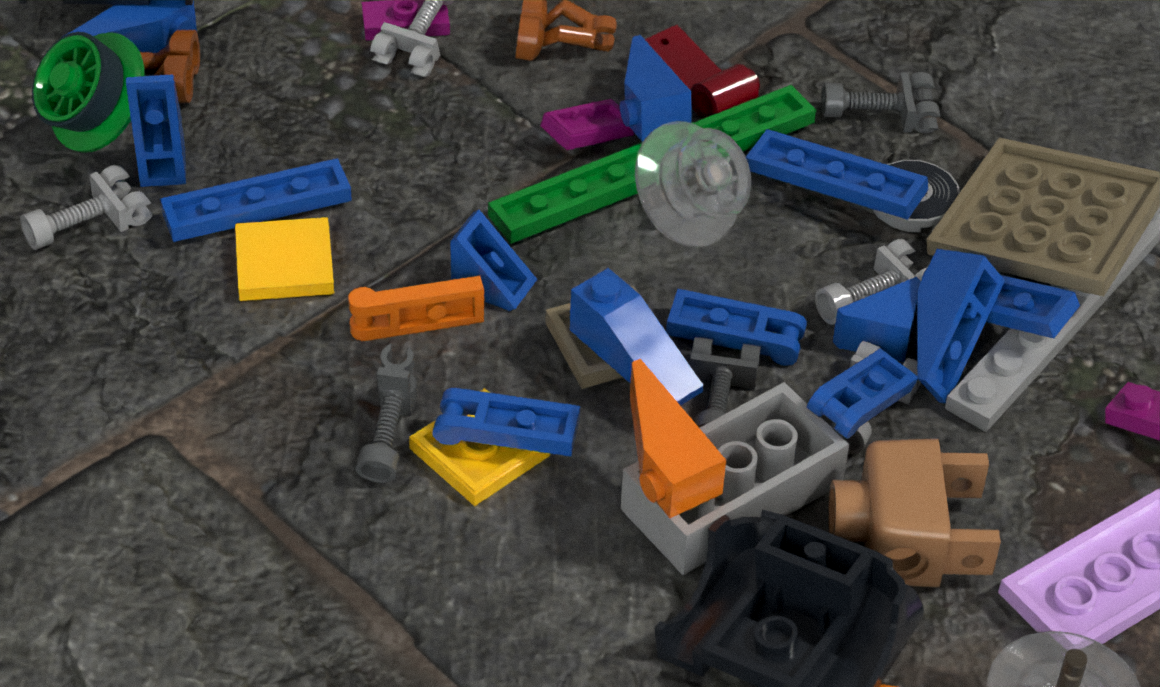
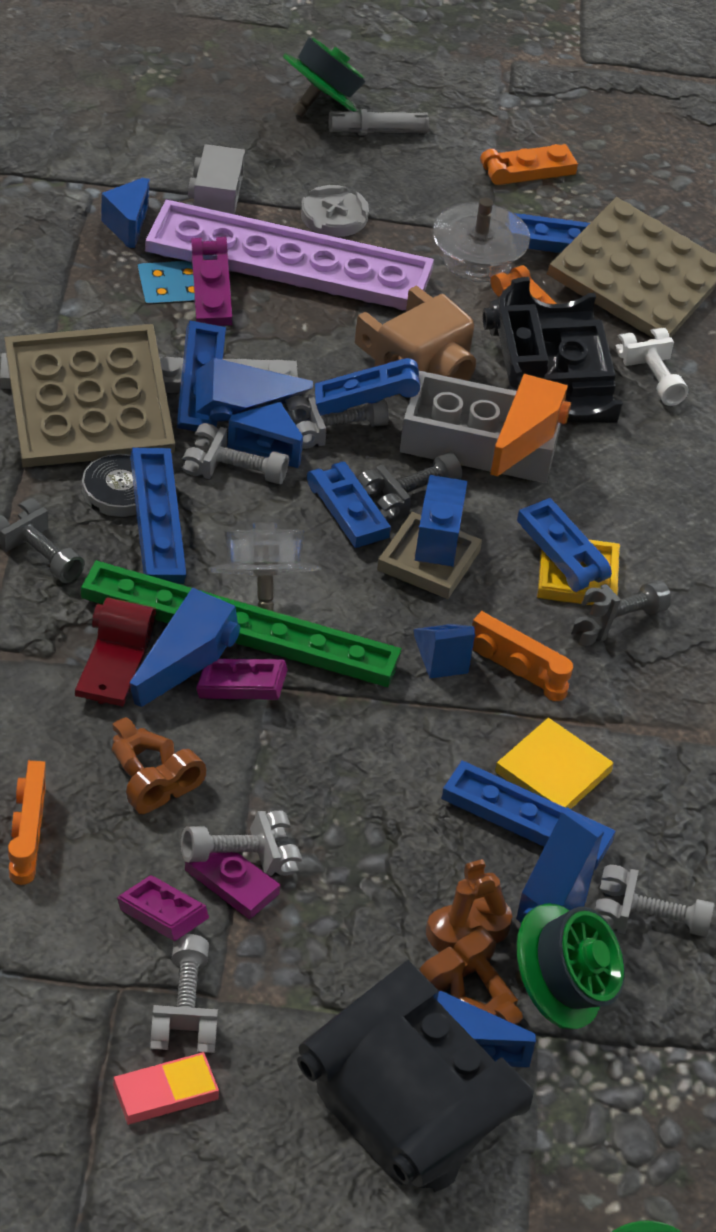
camera: 135 degrees left, 0 degrees up
none -> dark orange piece [426,859,513,952]

